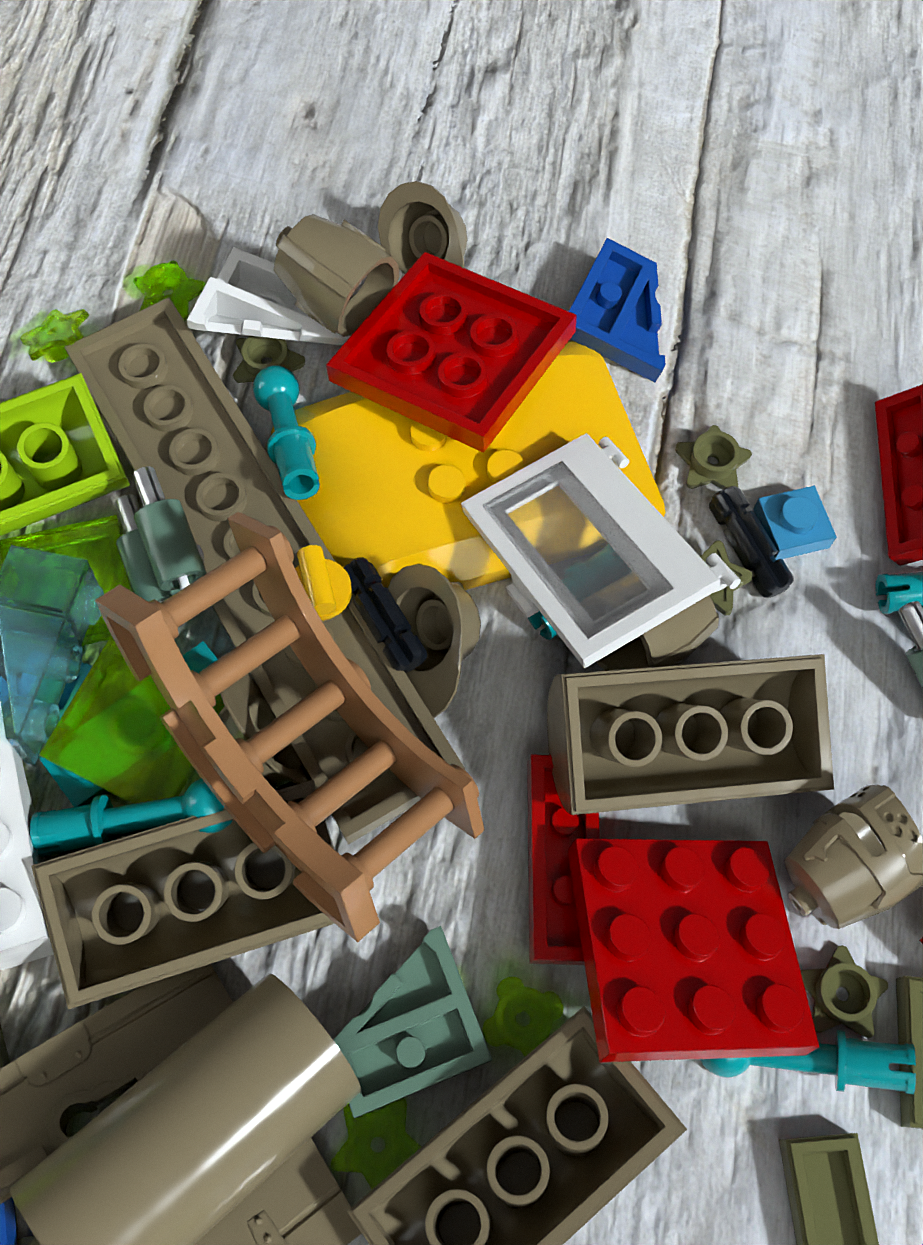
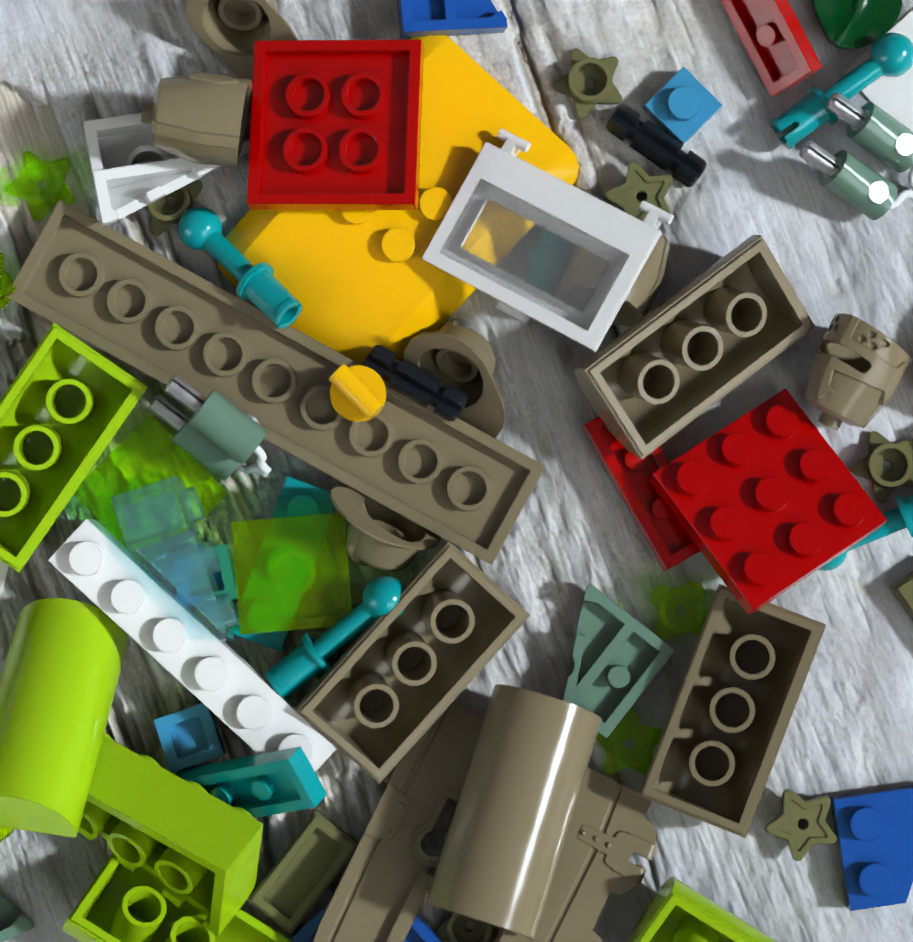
camera: 25 degrees left, 20 degrees up
medium nougat fence [95,512,485,942] -> none

